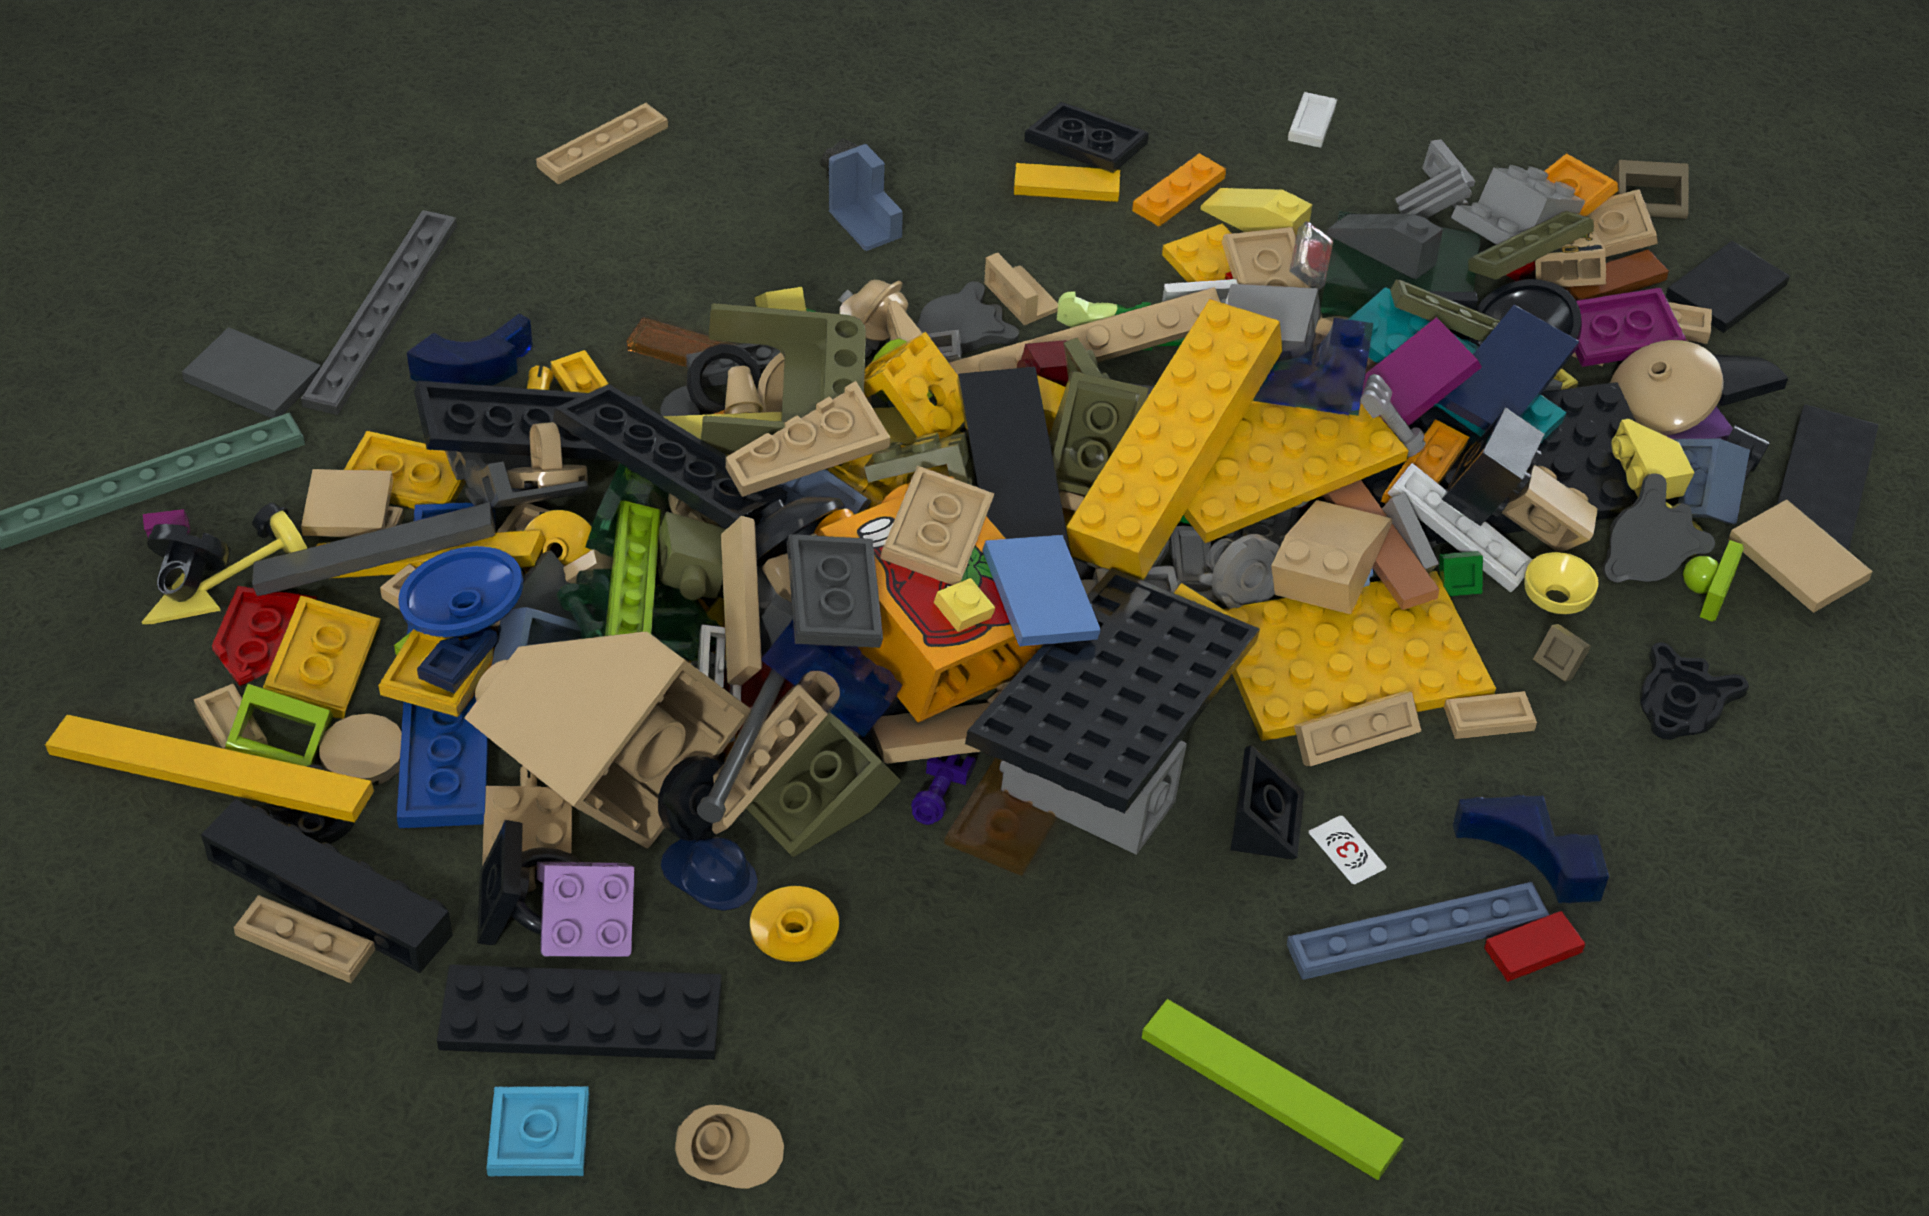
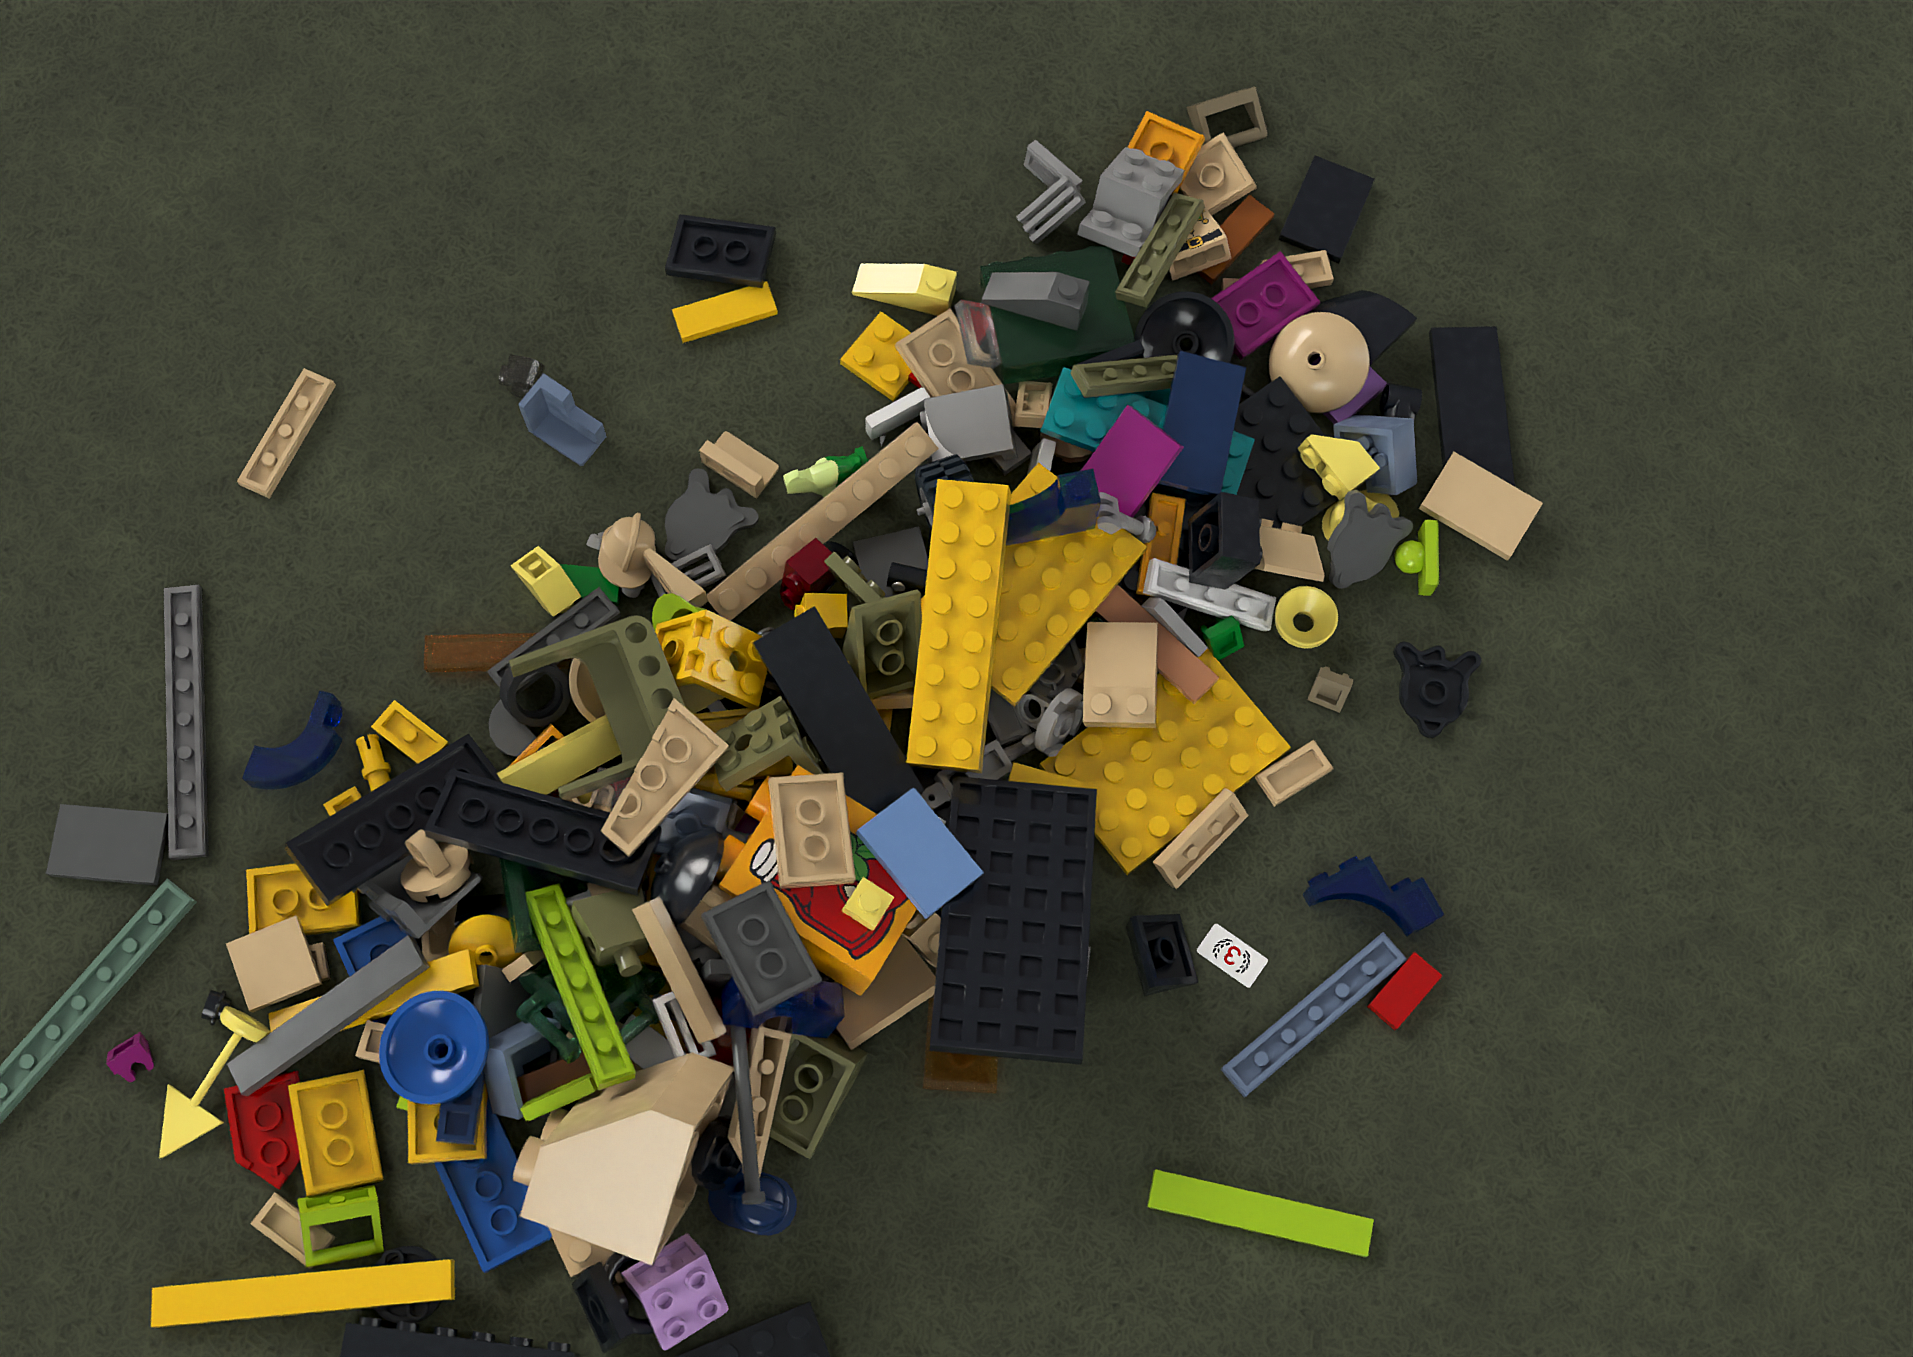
camera: 25 degrees left, 25 degrees up
black tile [147,524,231,602] -> none
tan tile [319,714,402,784] -> none
tan cone [725,366,763,414] -> none
yellow dish [750,886,839,962] -> none
dark purple hinge [911,754,976,825] -> none
light orange plate [1132,153,1226,226] -> none
white tile [1288,92,1337,148] -> none

